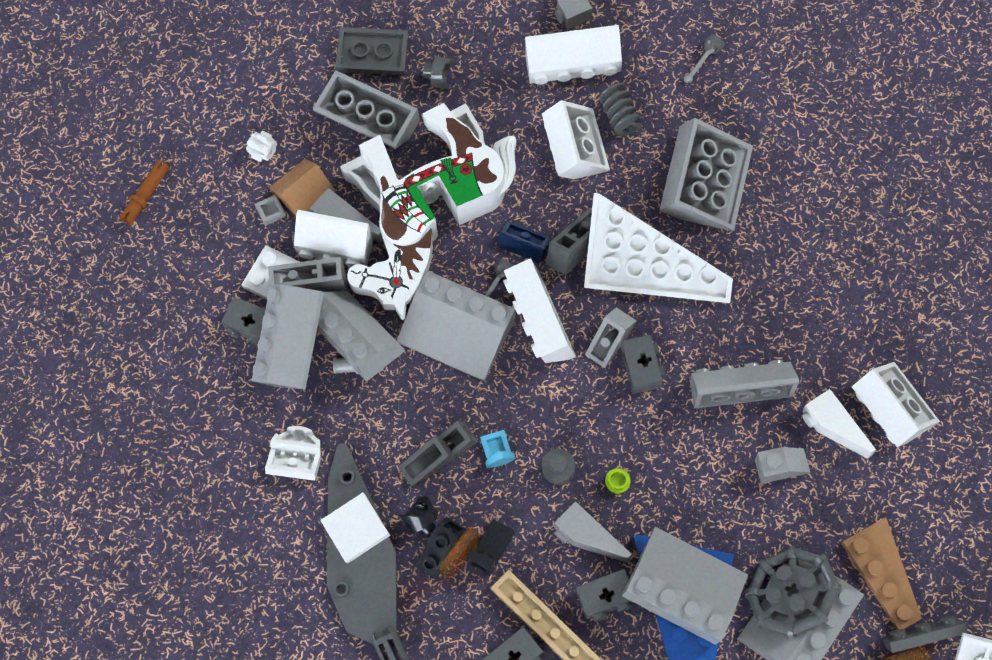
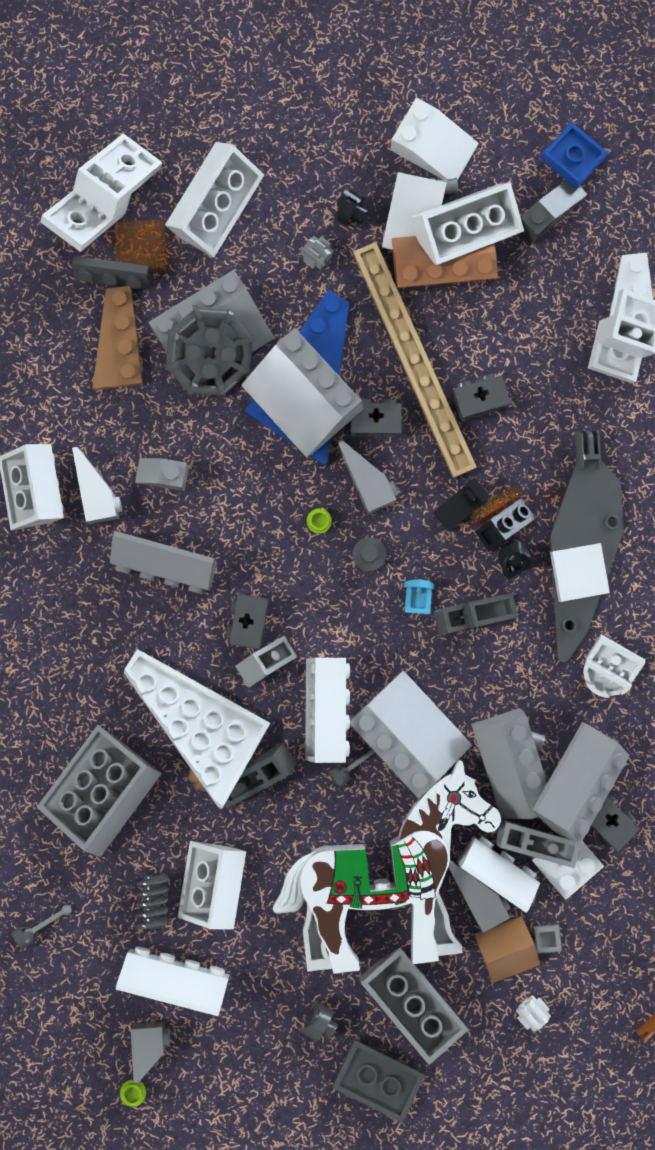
camera: 165 degrees left, 15 degrees up
dark blue slope [497,221,551,263] -> none

